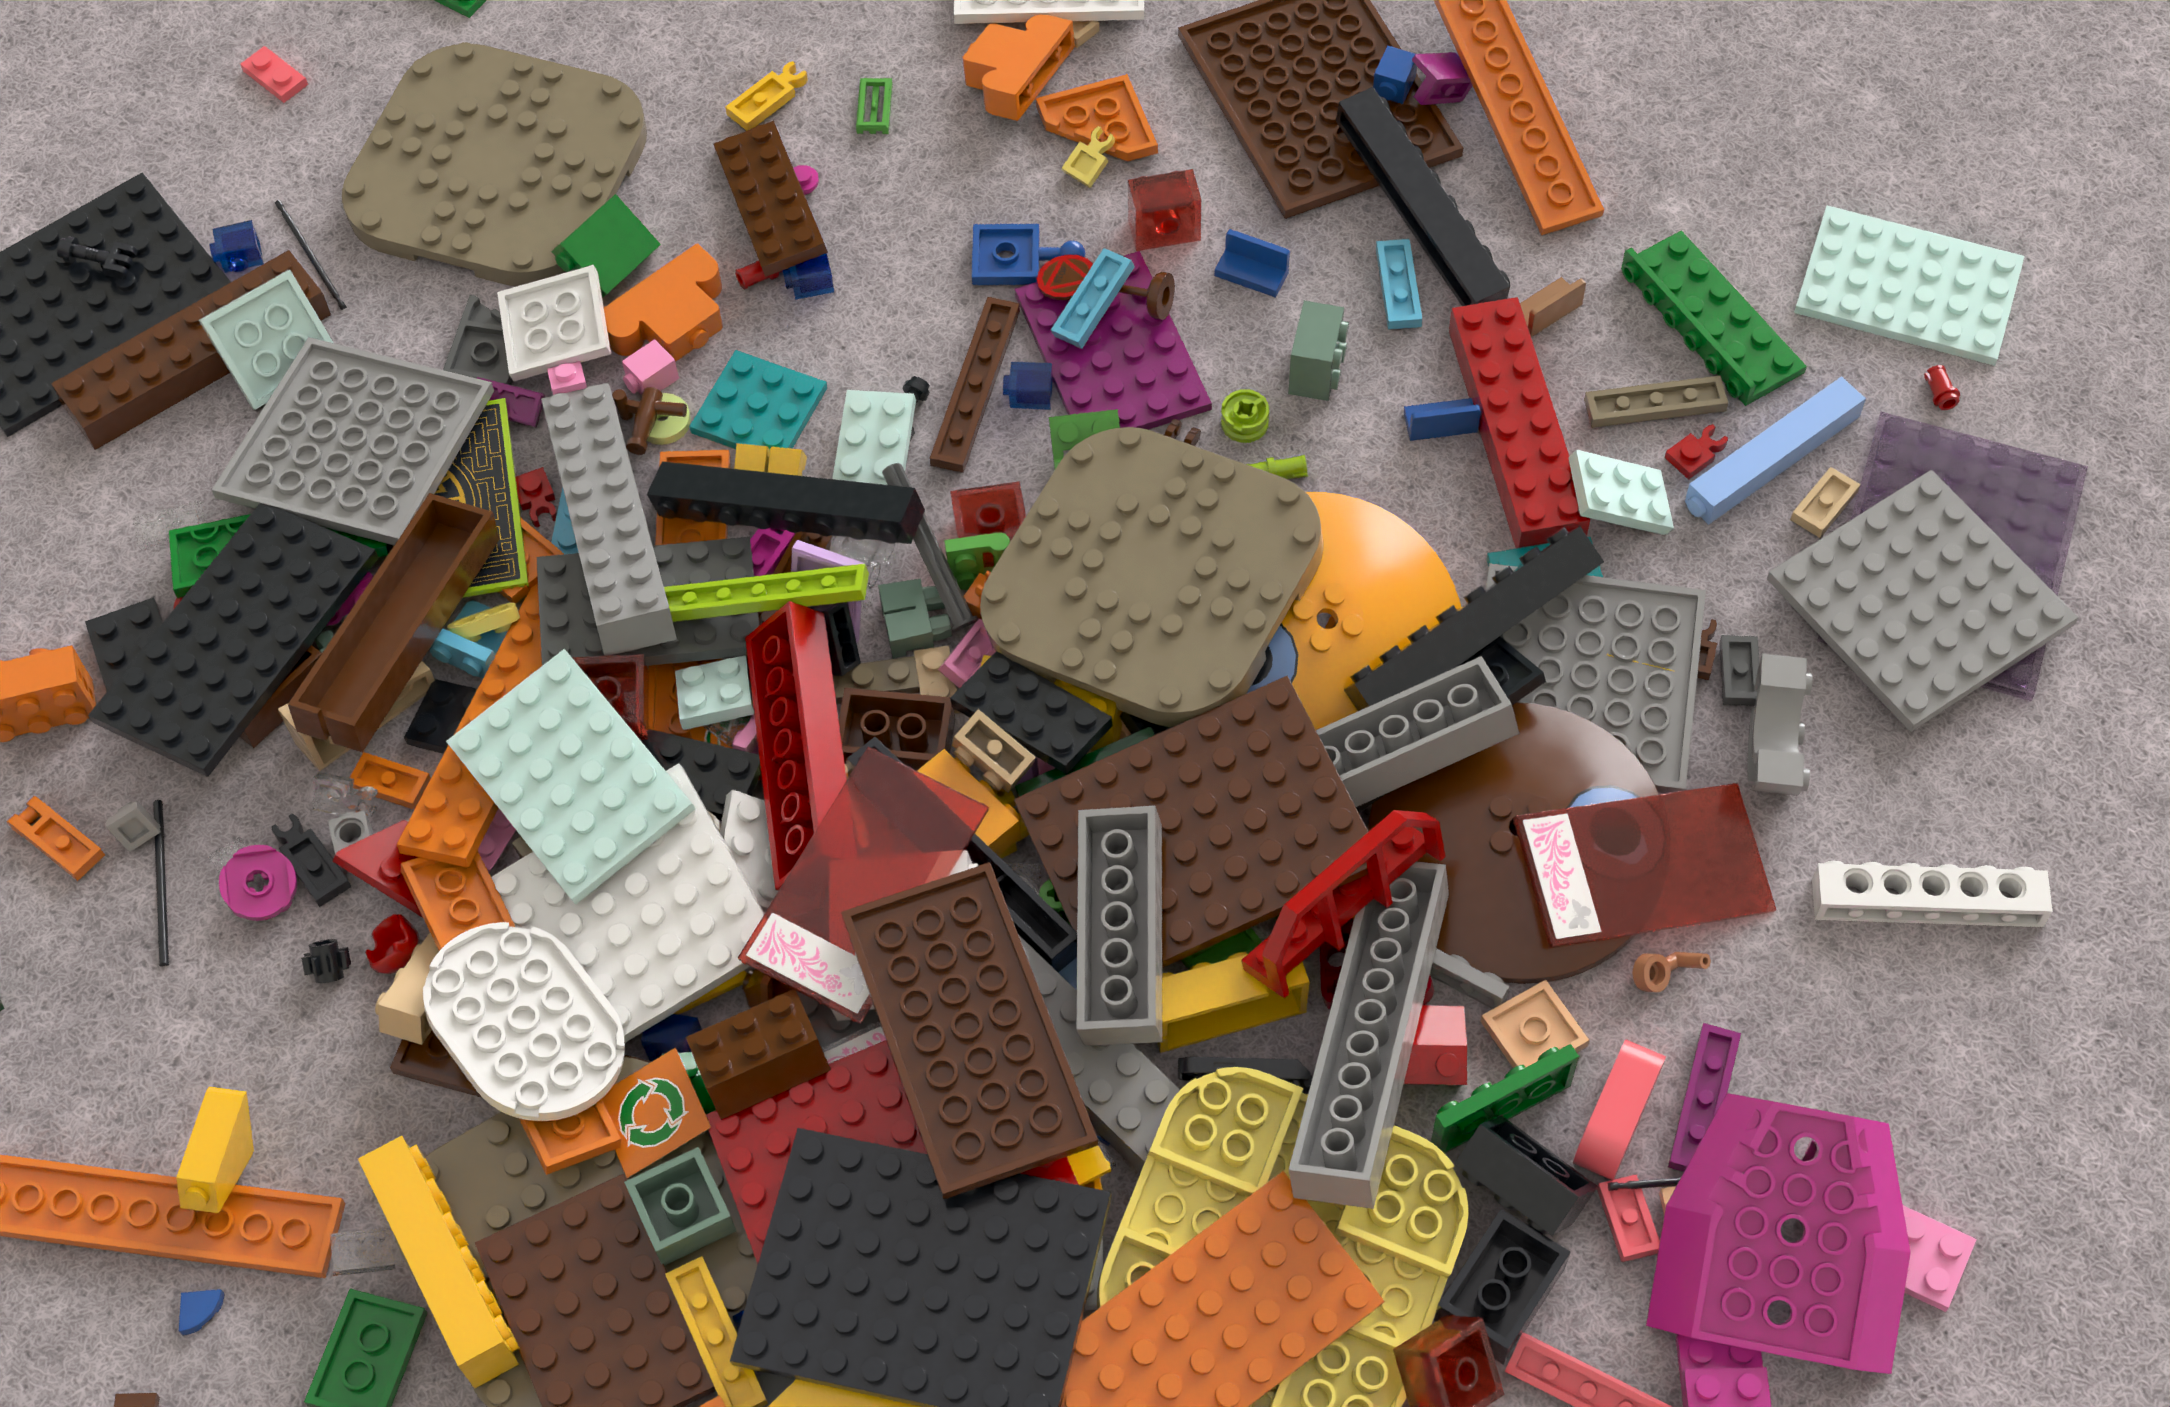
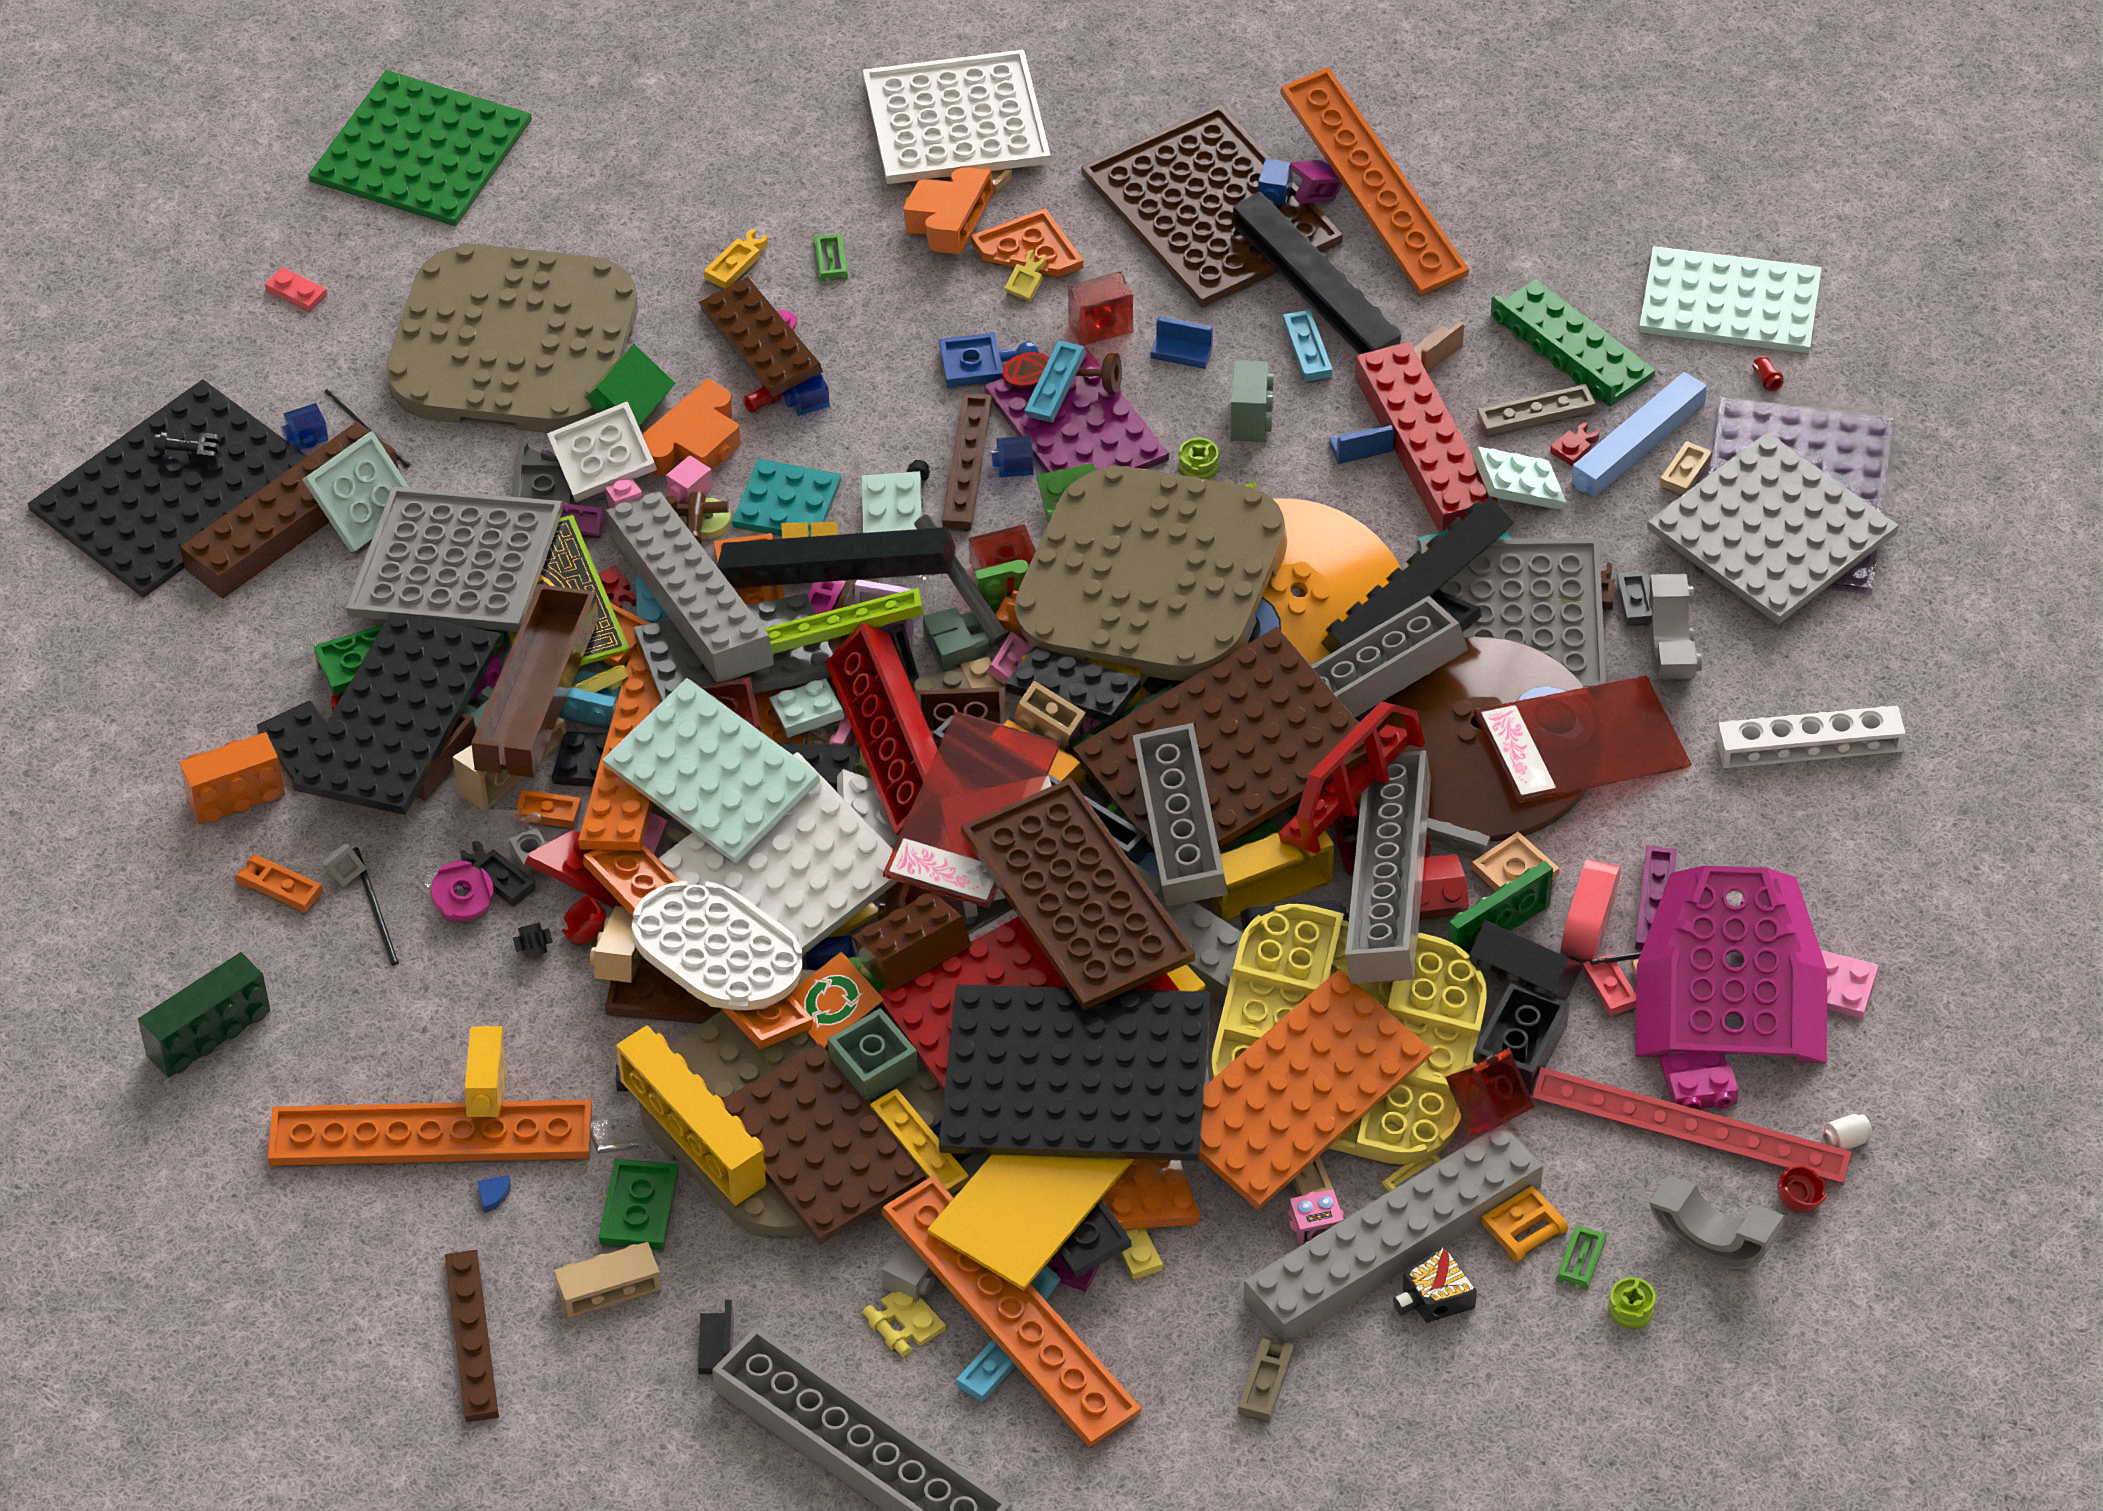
camera: 10 degrees left, 10 degrees down
nougat plate [1632,952,1711,992] -> none

